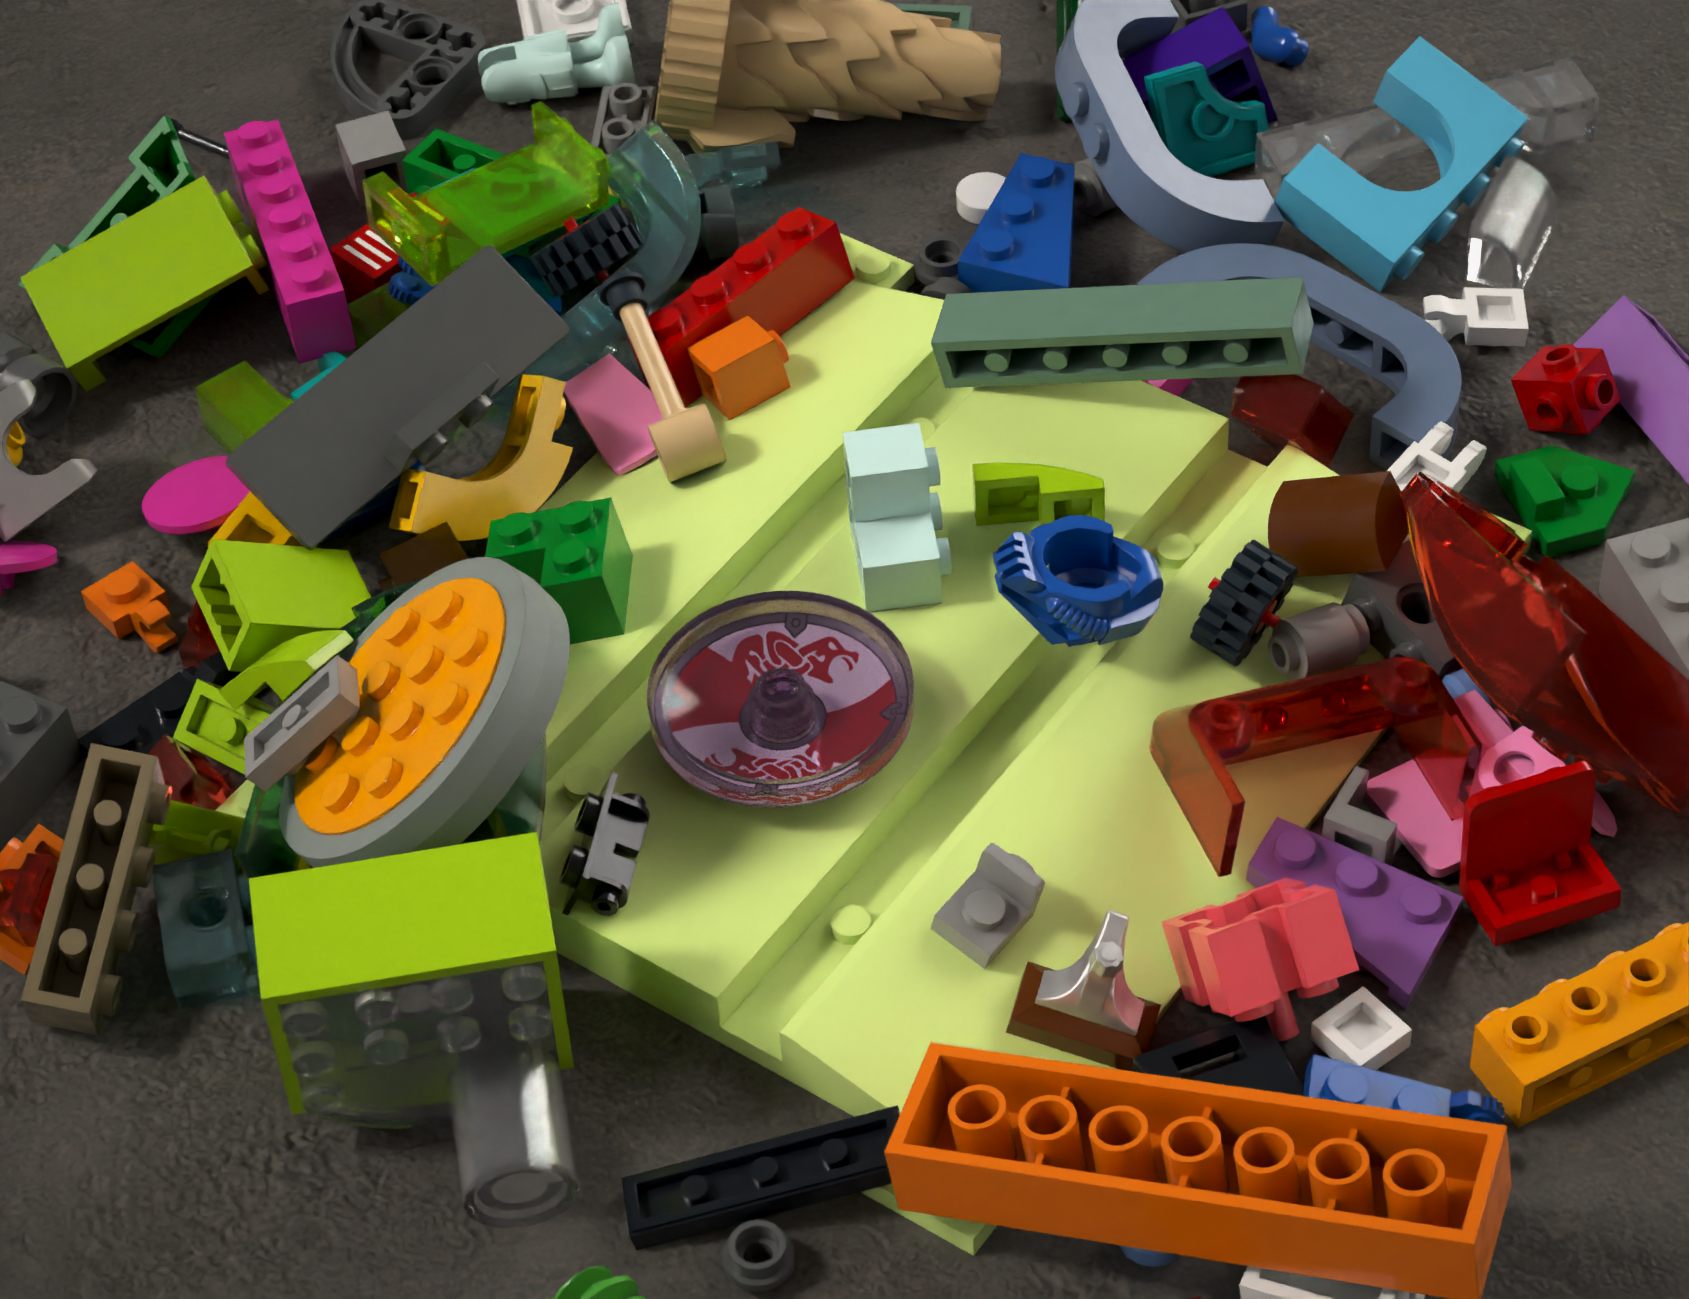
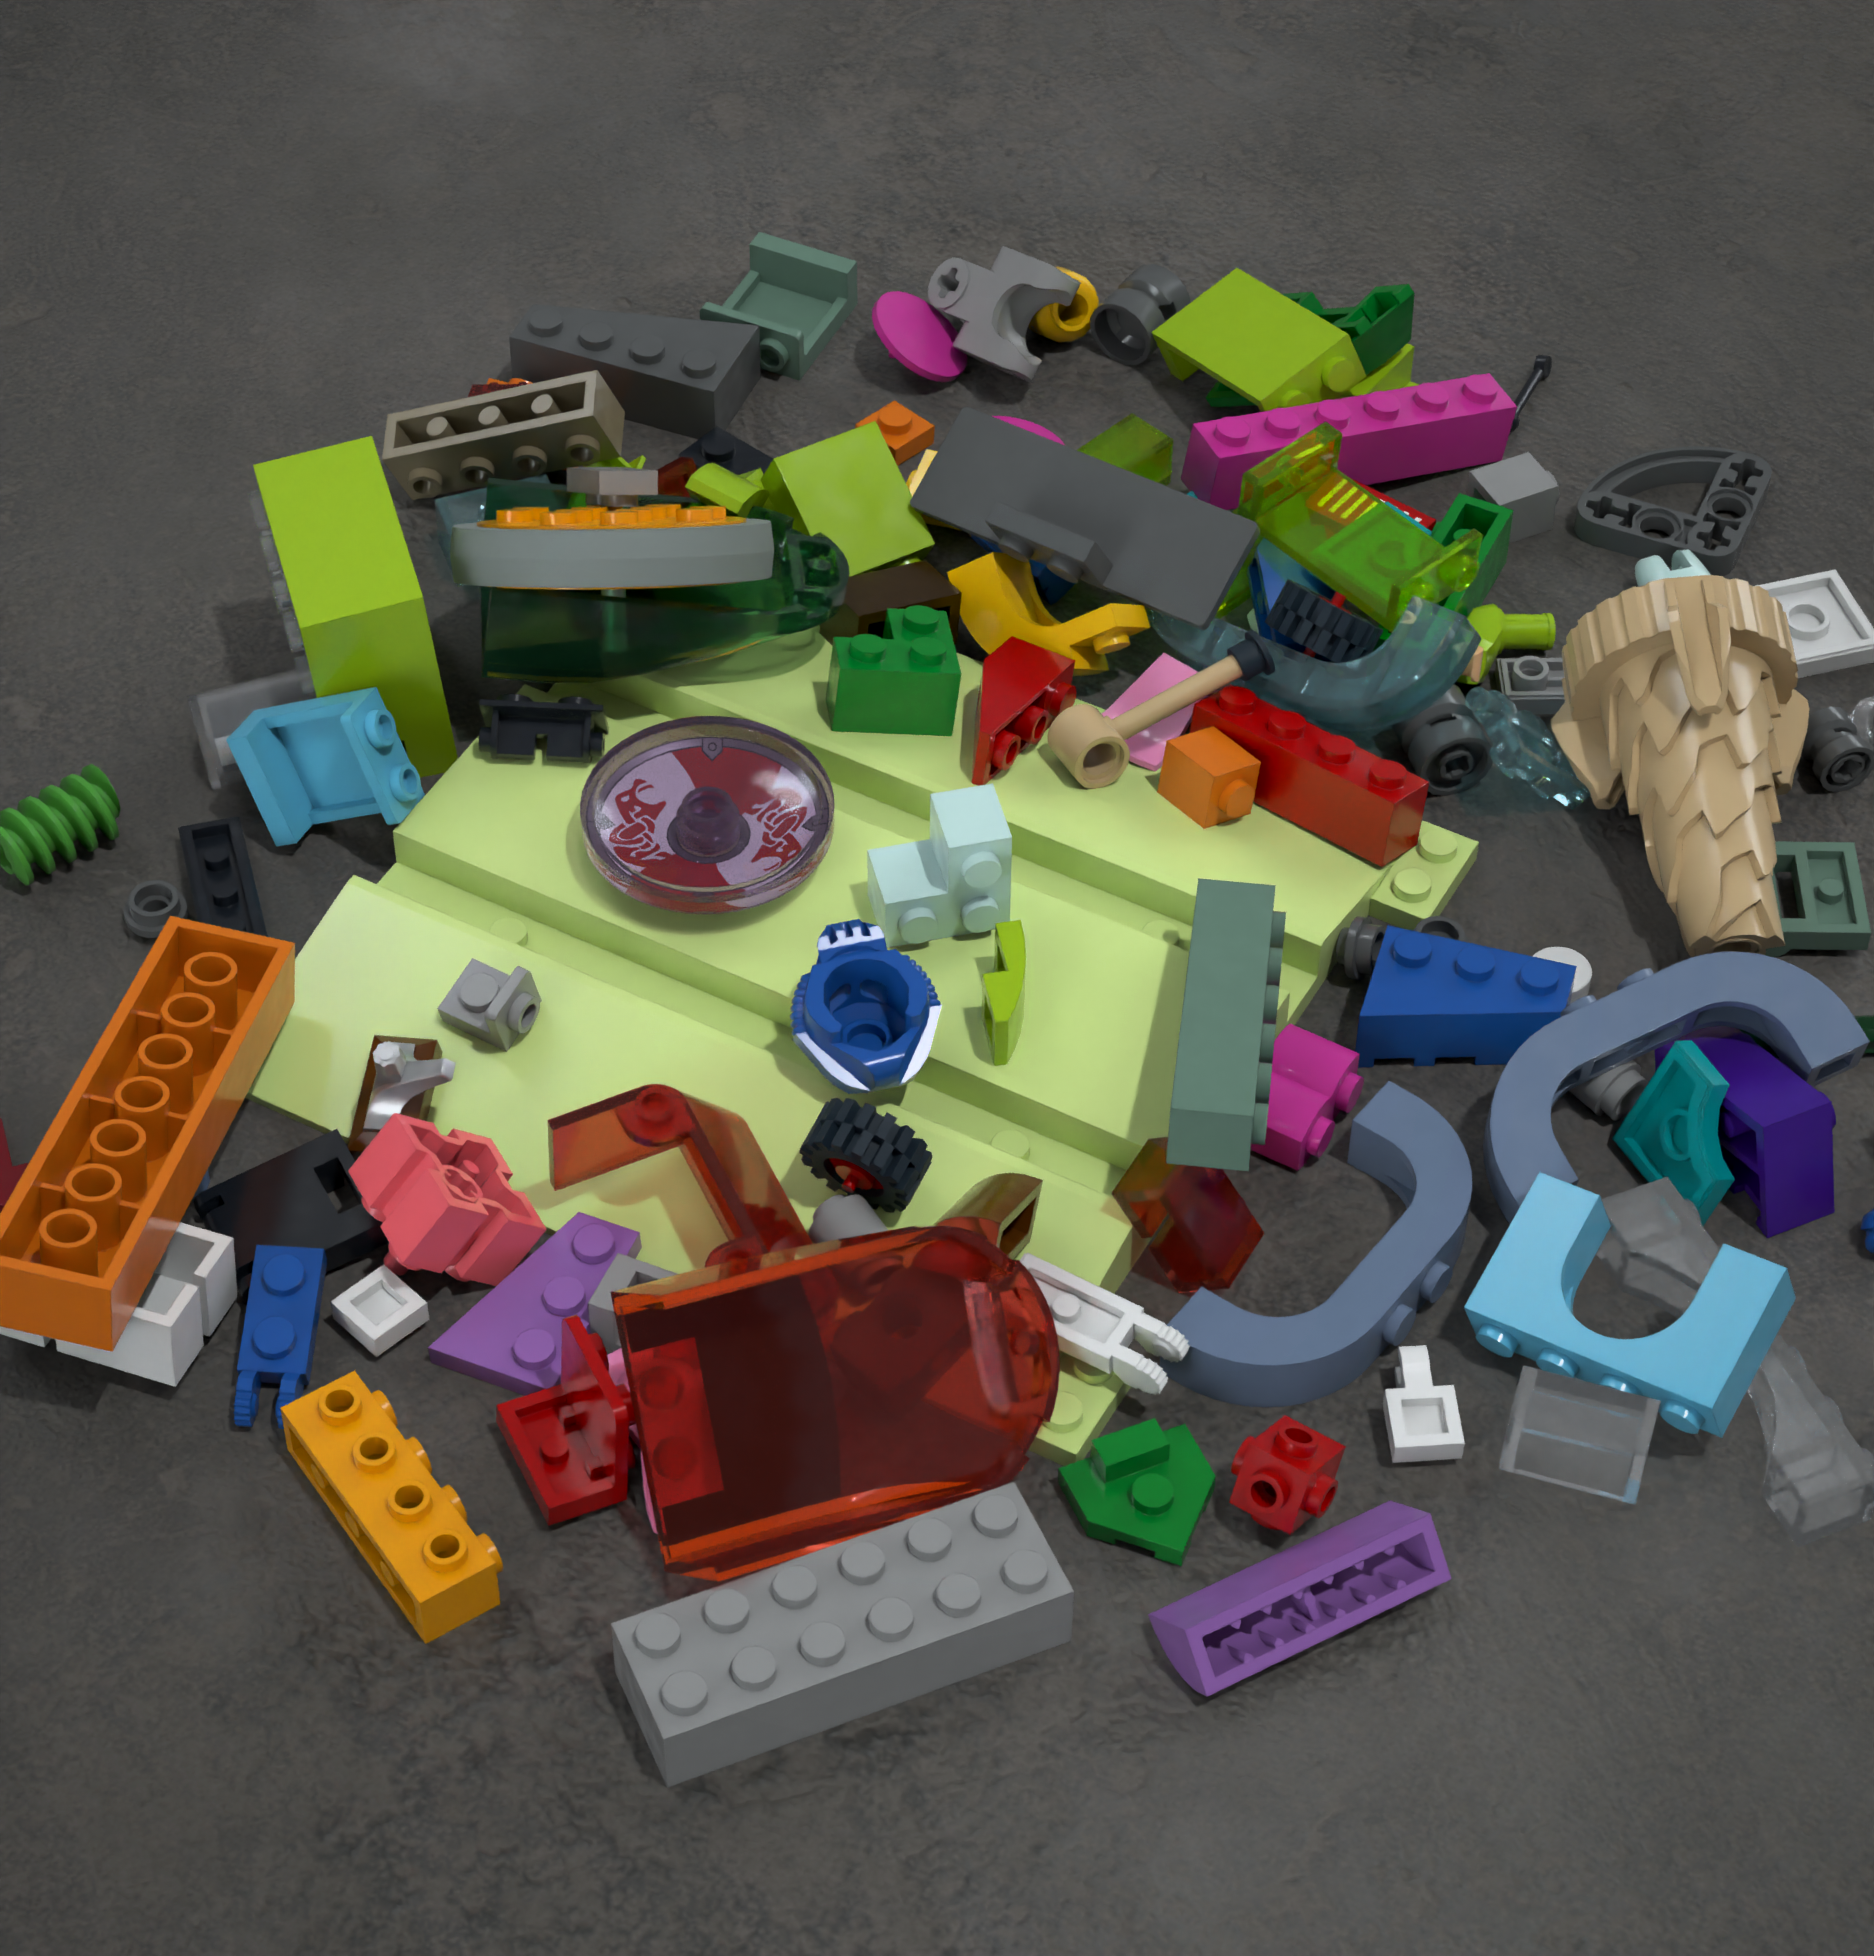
camera: 80 degrees right, 0 degrees up
none -> medium azure panel [226,687,425,847]
none -> red slope [972,636,1077,786]

